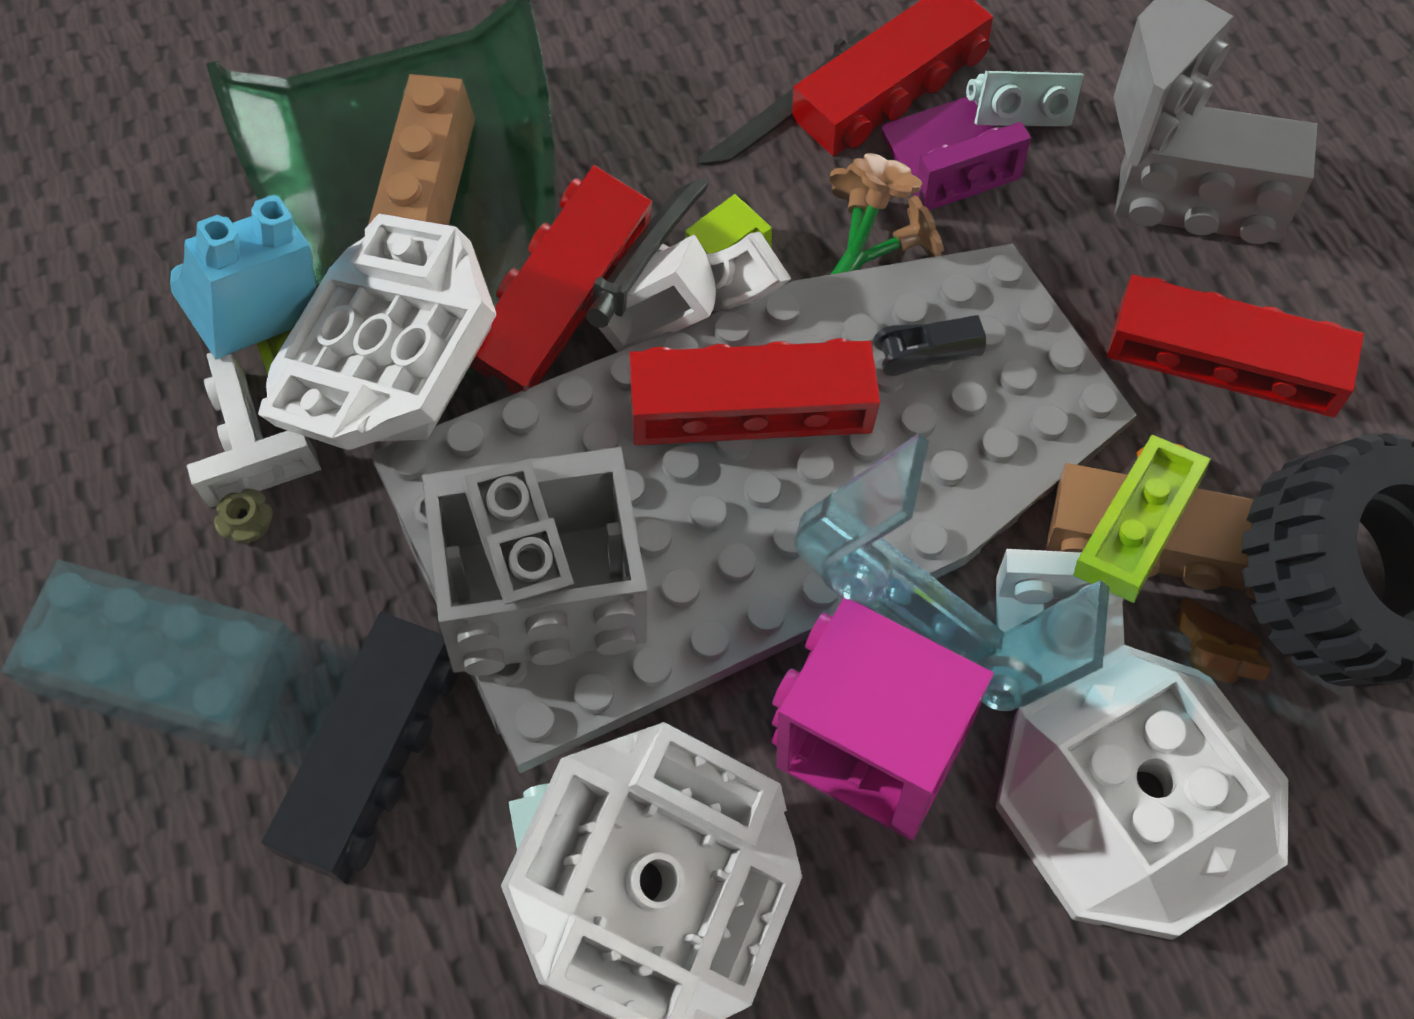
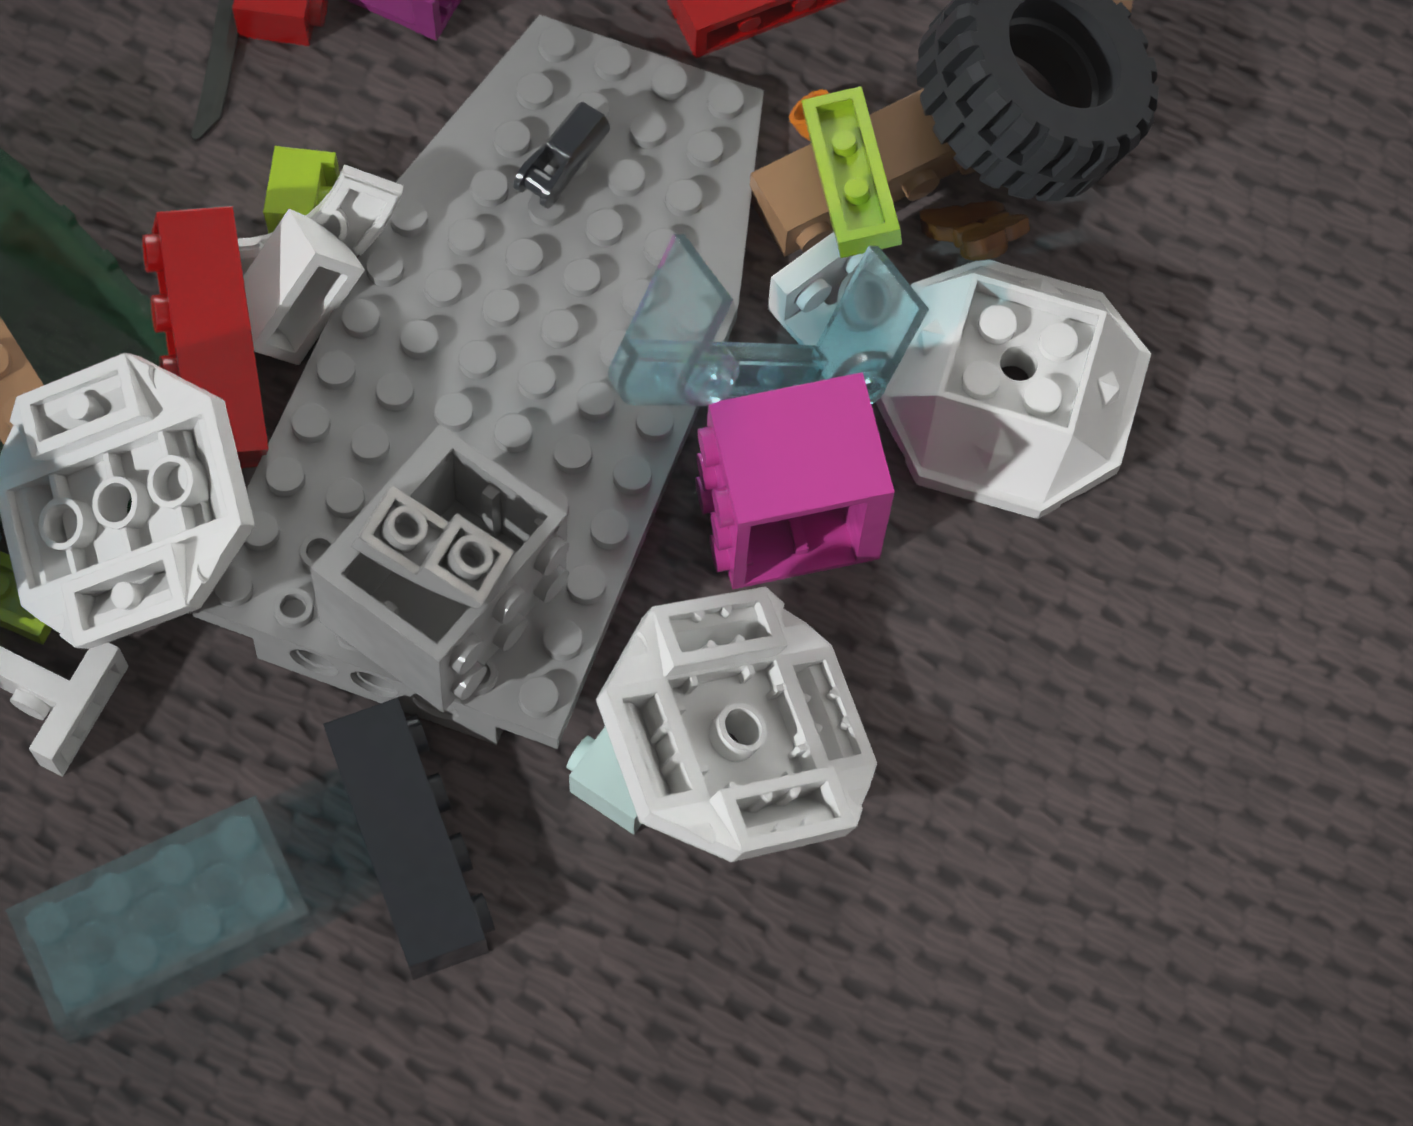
camera: 50 degrees left, 5 degrees up
olive plate [214,488,273,543] -> none
pearl dark grey sword [586,179,708,328] -> none
red brick [629,338,881,445] -> none
medium nougat plant [829,153,944,274] -> none

